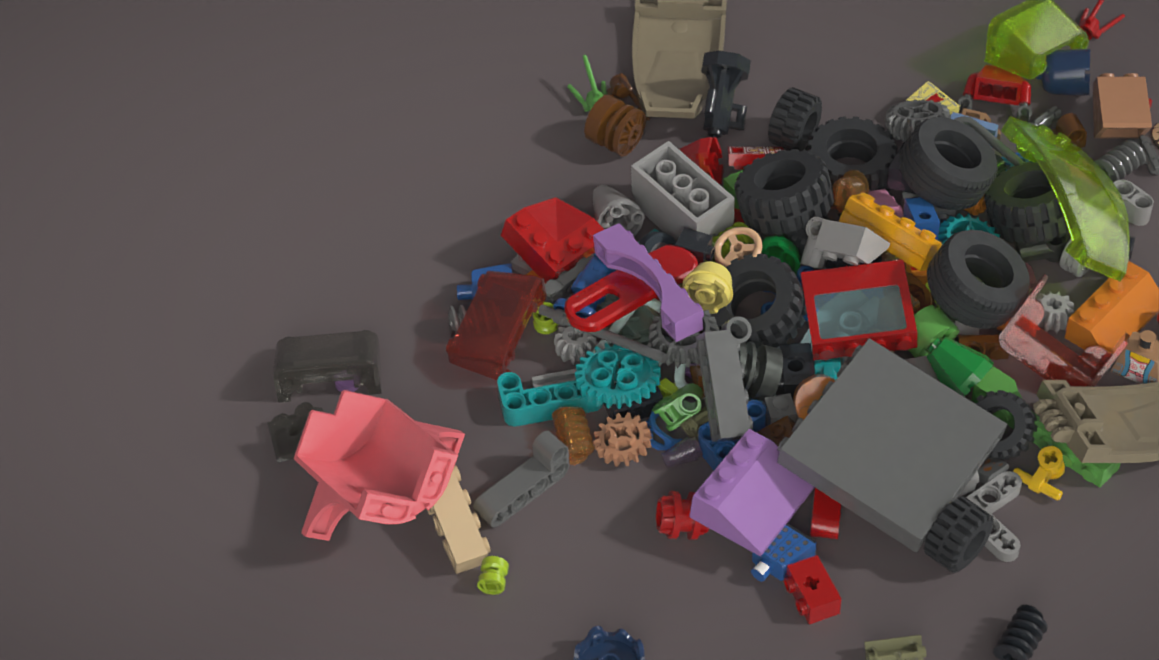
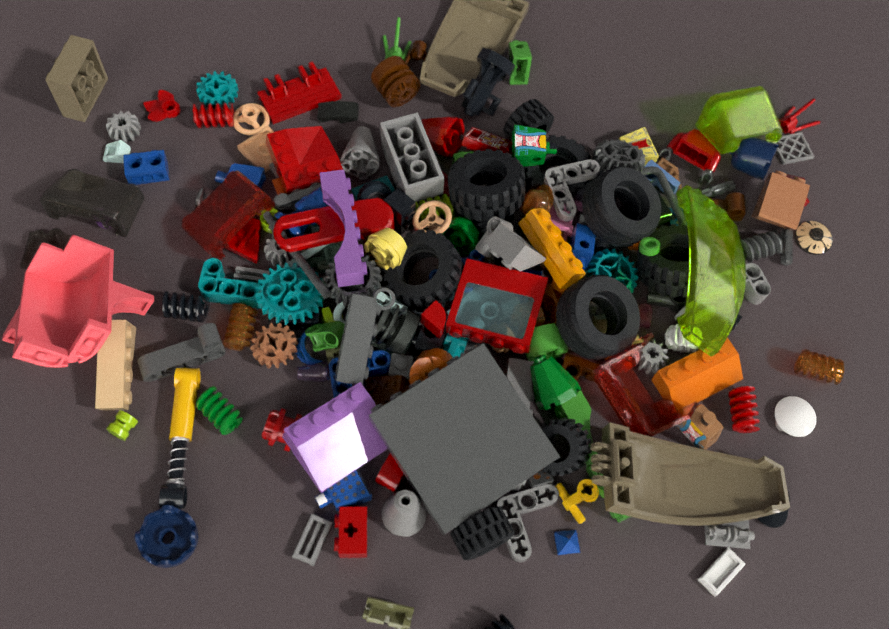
camera: 10 degrees right, 15 degrees up
none -> dark tan slope [45,35,108,122]
none -> light aqua slope [103,140,131,163]
none -> light grey gear [106,110,141,144]
none -> blue brick [123,150,170,186]
none -> red plate [143,90,181,122]
none -> piece [159,368,201,509]
none -> black piece [162,291,210,323]
none -> red piece [192,103,234,128]
none -> teal gear [196,71,239,109]
none -> green piece [196,386,243,435]
none -> red wing [221,213,261,264]
none -> light nougat piece [233,103,270,135]
none -> light nougat tile [237,126,274,172]
none -> red hinge [257,61,342,124]
none -> light grey tile [292,513,333,567]
none -> pearl dark grey slope [317,101,359,124]
none -> light grey cone [382,490,427,537]
none -> red brick [421,300,446,339]
none -> bright green torso [507,40,532,85]
none -> torso [512,125,557,167]
none -> light grey beam [544,159,600,222]
none -> blue slope [554,530,580,555]
none -> bright green tile [639,237,660,256]
none -> white gear [664,324,701,353]
none -> light grey window [771,132,814,165]

